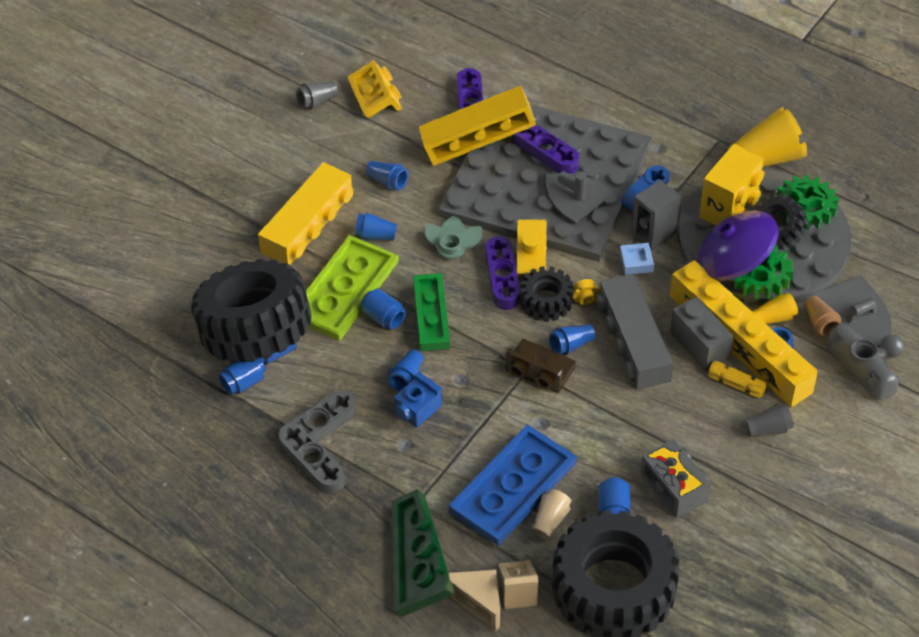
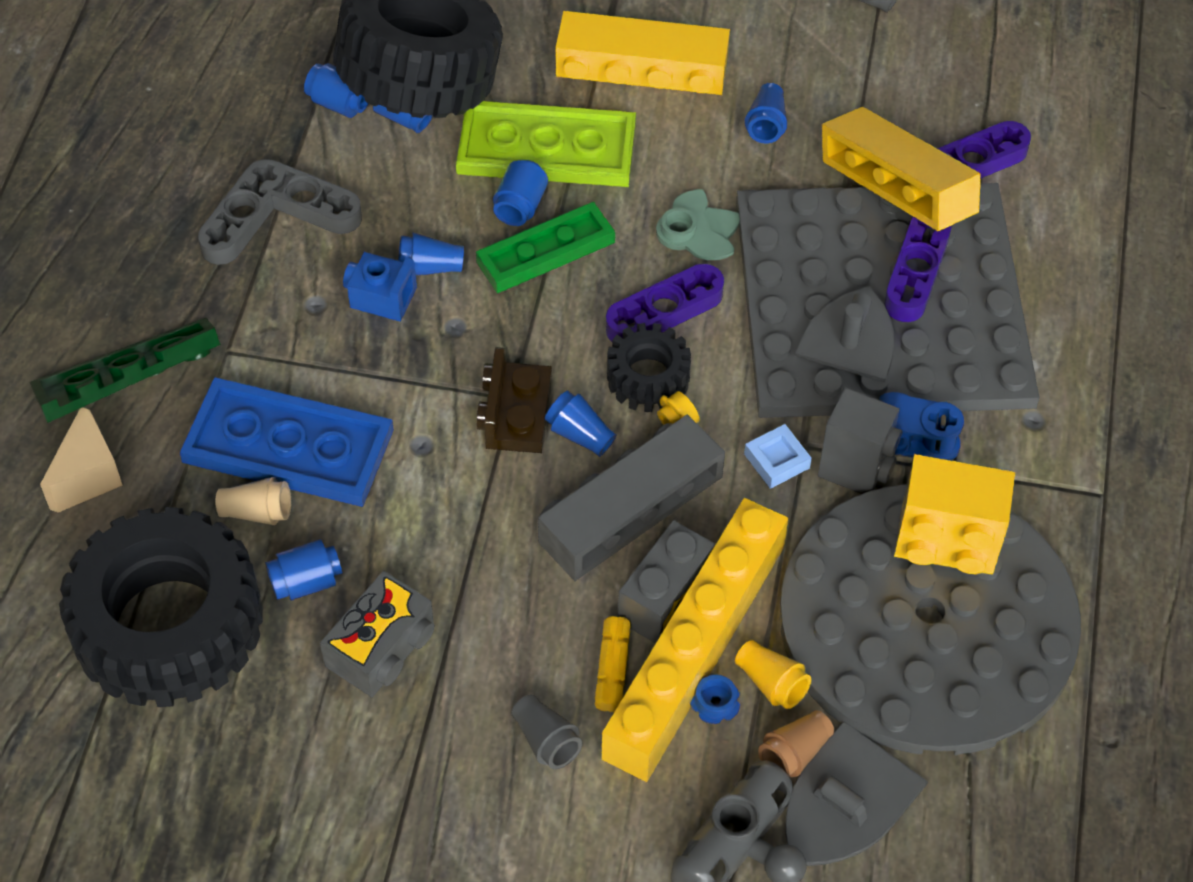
camera: 65 degrees right, 5 degrees up
yellow bracket [347,60,402,119] -> none
blue cone [354,212,397,240] -> none
tan slope [498,560,538,609] -> none
yellow tile [517,220,547,278] -> none
dark purple dish [697,211,779,281] -> none
yellow cone [728,107,807,167] -> none
green gear [729,245,794,299] -> none
black tyre [754,193,808,250] -> none
green gear [776,175,839,230] -> none

